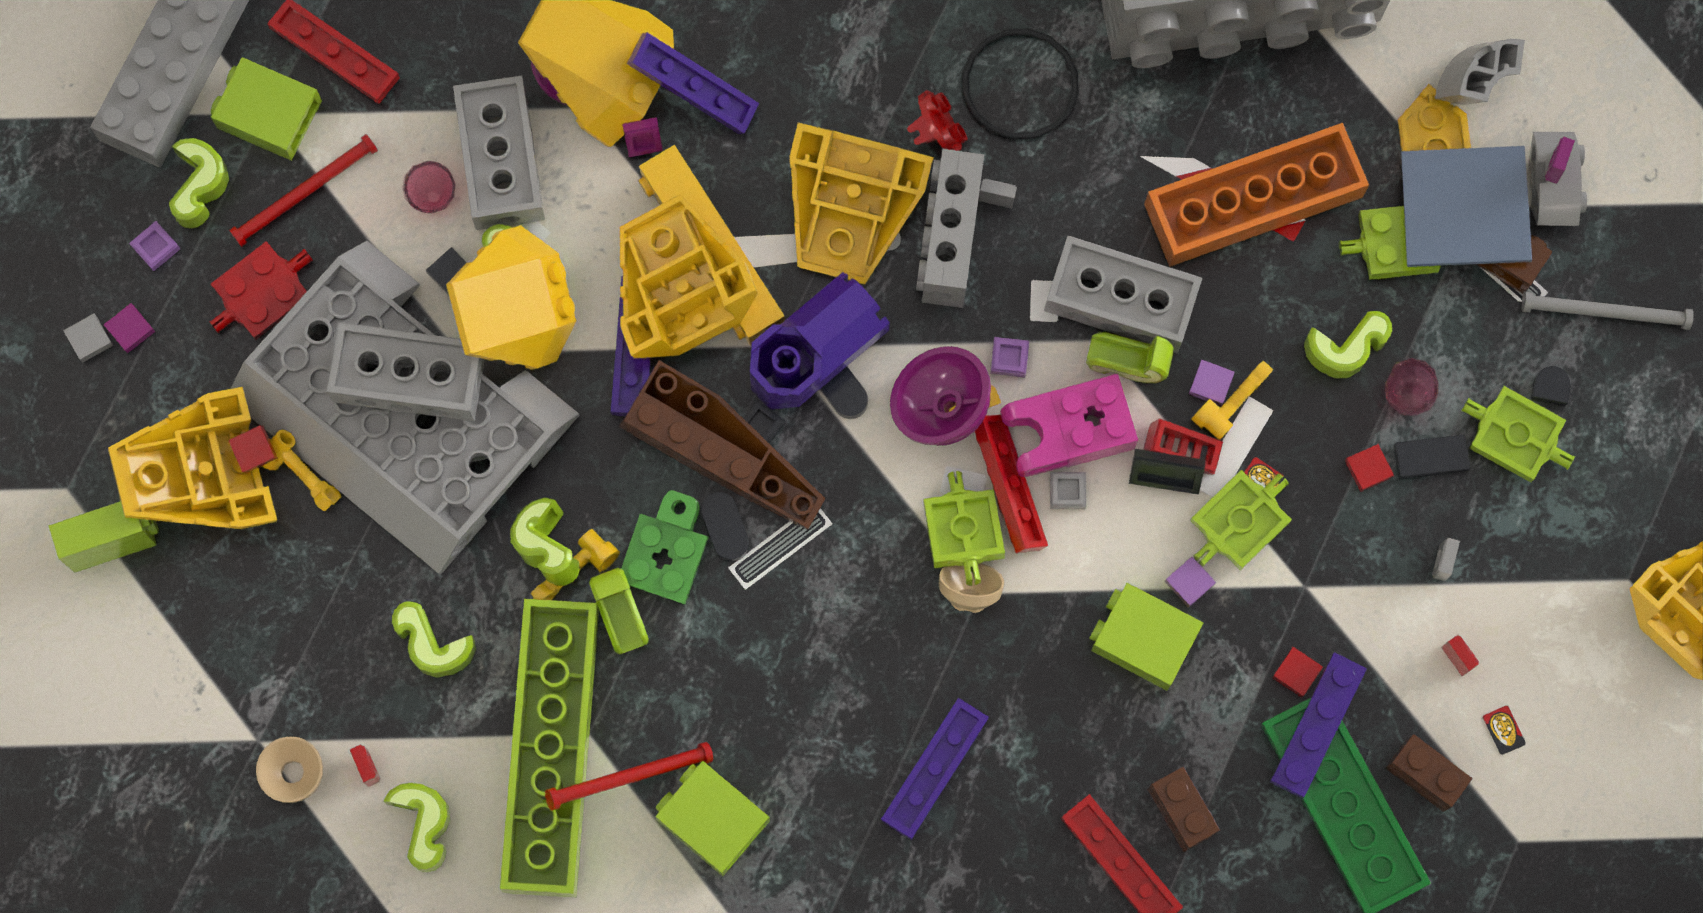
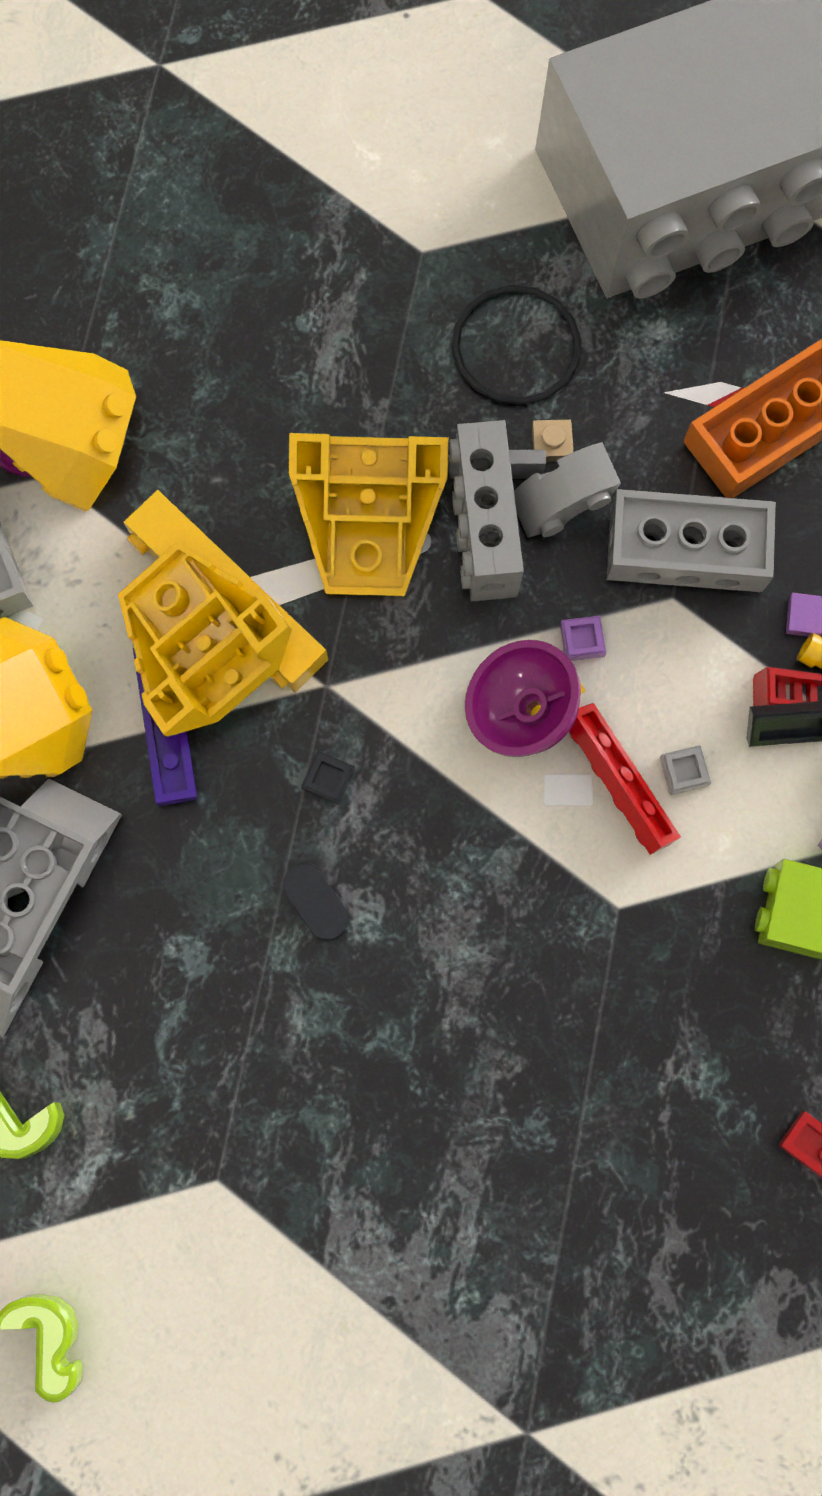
camera: 15 degrees left, 0 degrees up
lime brick [500,599,599,898] -> none
lime animal [510,498,580,586] -> none
yellow brick [531,529,620,600] -> none
red bar [545,742,713,811] -> none
lime animal [589,568,649,654] -> none
reddish brown wedge [619,360,826,530] -> none
bright green plate [621,490,709,604] -> none
magenta tile [622,117,663,157] -> none
dark purple plate [627,32,759,134] -> none
lime brick [655,761,770,876] -> none
sticker [728,508,832,590] -> none
dark purple brick [750,272,890,410] -> none
black tile [812,365,868,419] -> none
dark purple plate [881,698,989,840] -> none
red plate [907,90,967,151] -> none
lime plate [923,471,1005,586] -> none
tan piece [939,563,1004,613] -> none
dark pink brick [1000,374,1138,477] -> none
white sticker [1030,280,1058,322] -> none
lime animal [1086,332,1174,383] -> none
none -> light grey brick [514,442,621,538]
none -> tan plate [532,419,573,462]

